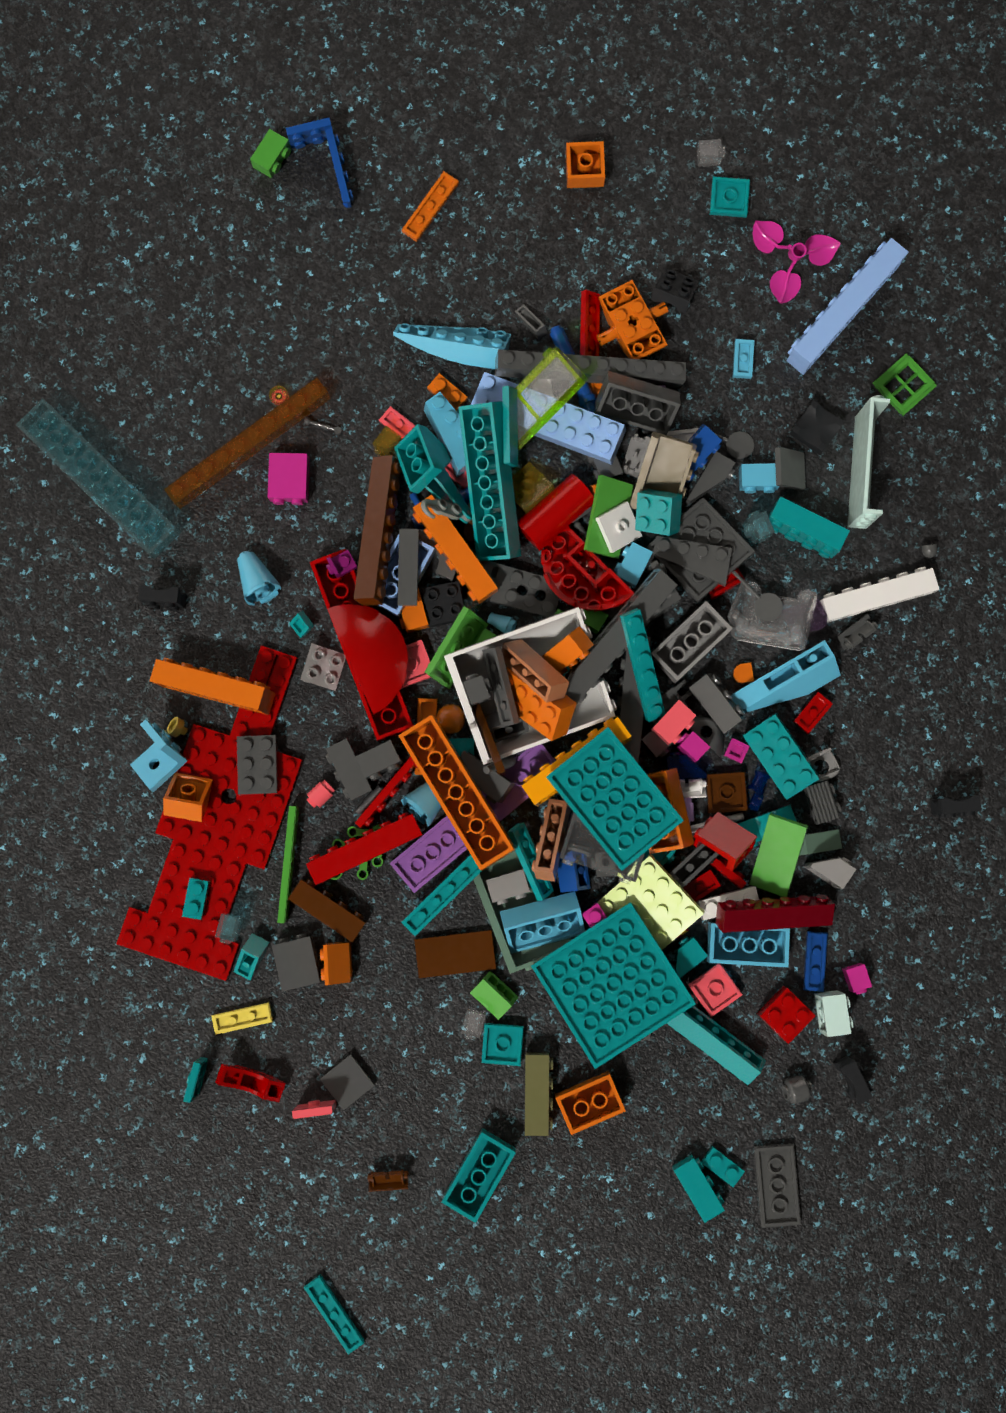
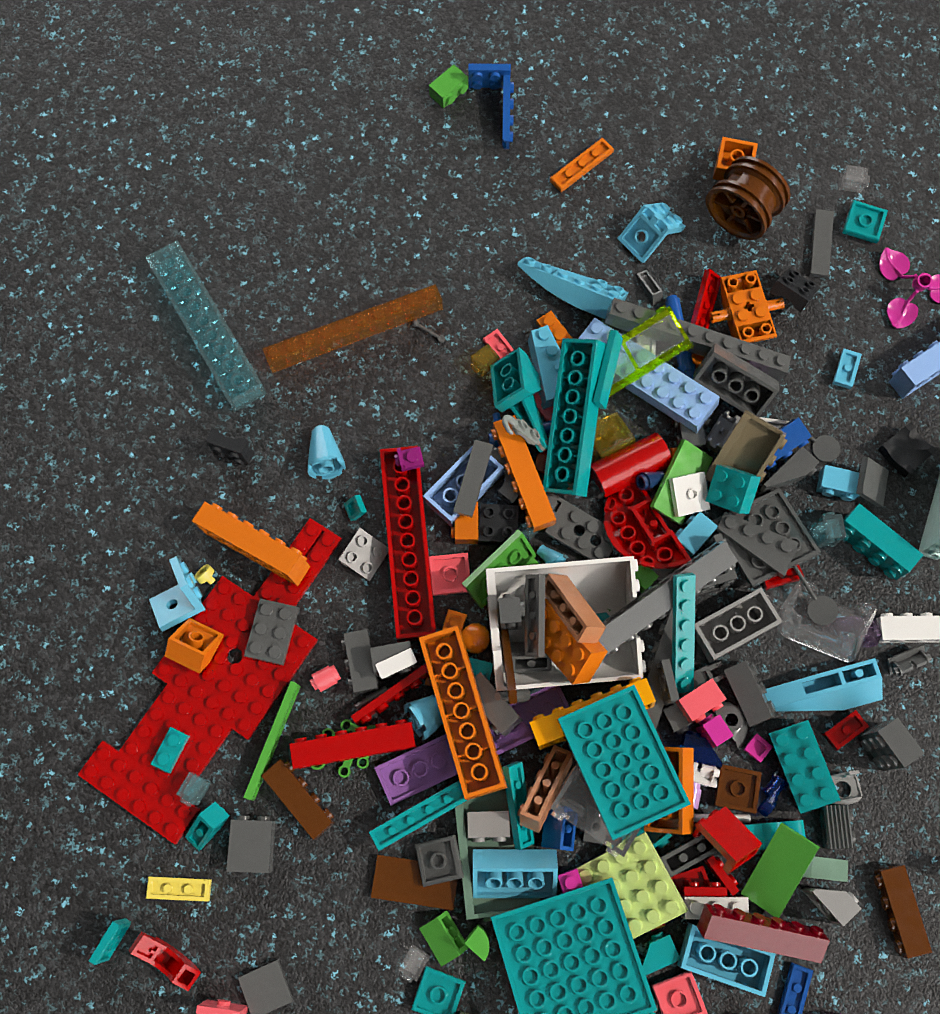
camera: 15 degrees right, 10 degrees down
dark pink brick [268,453,310,505] -> none
clear yellow tile [269,386,289,406] -> none
orange slope [320,942,353,985] -> none
red brick [327,604,409,714] -> none
reddish brown brick [354,455,402,606] -> none
orange brick [542,626,594,675] -> none
orange tile [733,662,754,683] -> none
none -> white sticker [375,648,417,679]
none -> dark grey tile [415,835,464,887]
none -> bright green brick [464,923,489,961]
none -> medium azure bracket [617,203,686,263]
none -> dark blue cone [636,471,665,491]
none -> dark grey tile [656,659,680,706]
none -> red plate [681,882,727,896]
none -> reddish brown wheel [705,156,791,240]
none -> dark grey tile [809,209,834,278]
none -> dark grey brick [858,718,925,771]
none -> reddish brown brick [874,865,932,959]

